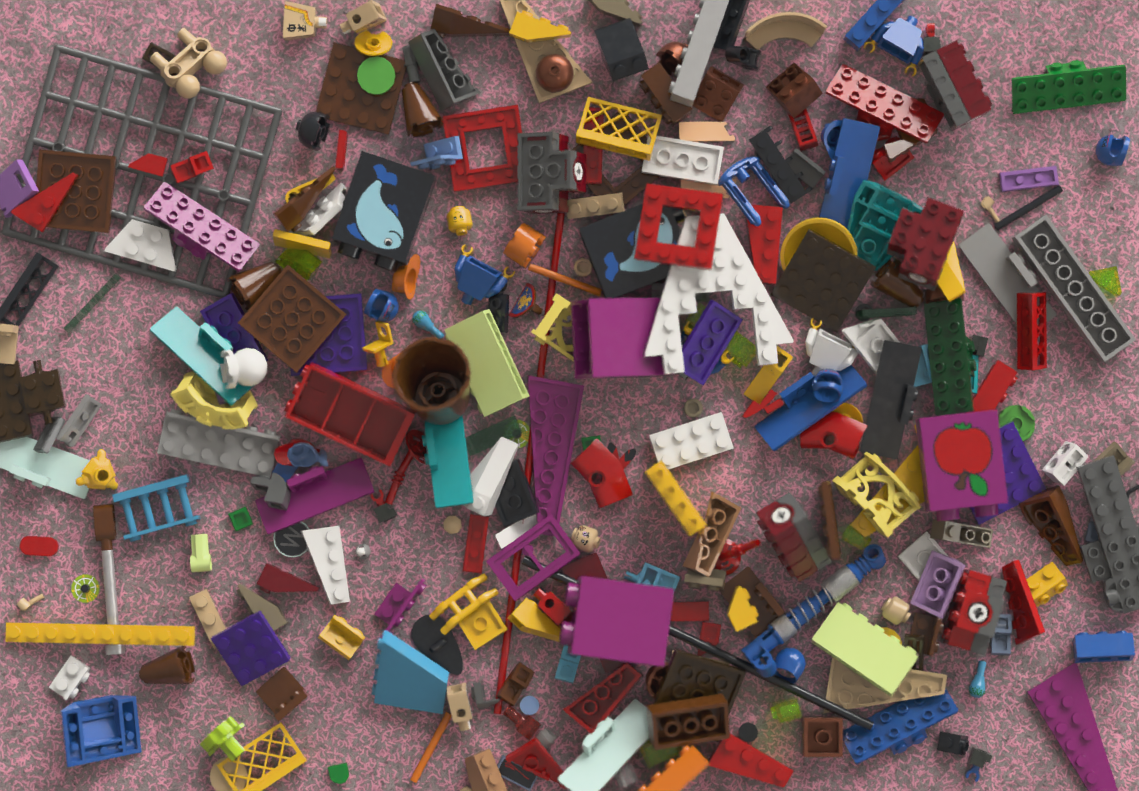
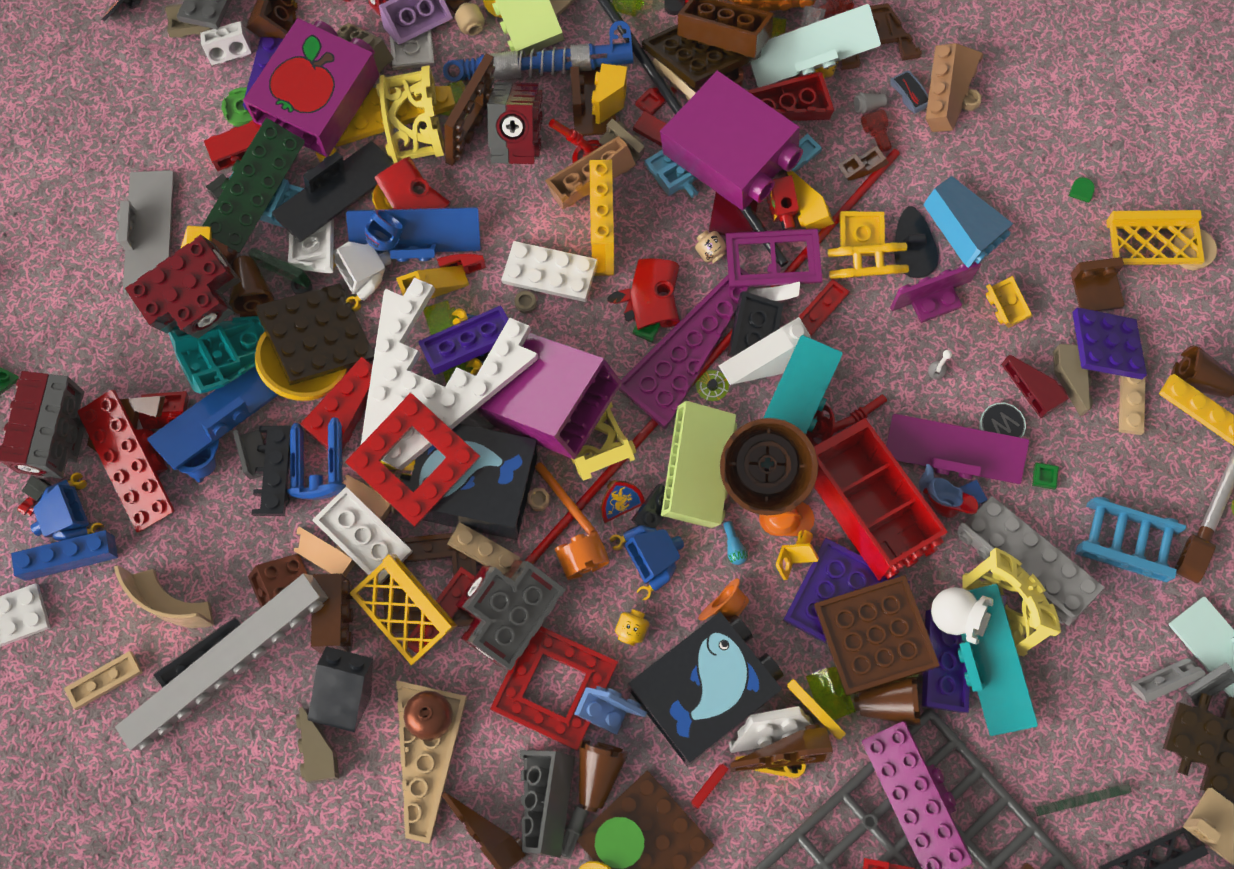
camera: 145 degrees left, 15 degrees down
yellow rock [76,449,118,490] -> none
white wing [105,219,177,272] -> none
yellowish green piece [190,534,212,572] -> none
lime piece [200,716,245,762] -> none
dark grey brick [251,472,291,511] -> none
black cylinder [296,111,330,151] -> none
white wing [301,526,350,605] -> none
blue helmet [364,289,399,322] -> none
pearl dark grey piece [370,490,398,524] -> none
orange bar [410,711,452,783] -> none
tan tile [443,516,462,534] -> none
tan torso [447,683,472,731] -> none
clear green tile [466,416,523,456] -> none
dark grey plate [471,681,500,709] -> none
red wing [506,737,567,789] -> none
yellow slope [509,11,571,43] -> none
light blue piece [520,696,539,715] -> none
copper cylinder [656,41,689,75] -> none
black piece [725,46,761,71] -> none
red tile [763,398,784,414] -> none
copper slope [765,63,823,118] -> none
blue helmet [774,648,806,684] -> none
red slope [788,109,818,151] -> none
tan hand [981,196,1000,223] -> none
black bar [994,185,1063,231] -> none
medium lavender tile [999,166,1059,192] -> none
light grey brick [1012,215,1136,363] -> none
red fence [1017,292,1047,371] -> none
clear neon green slope [1088,266,1122,297] -> none

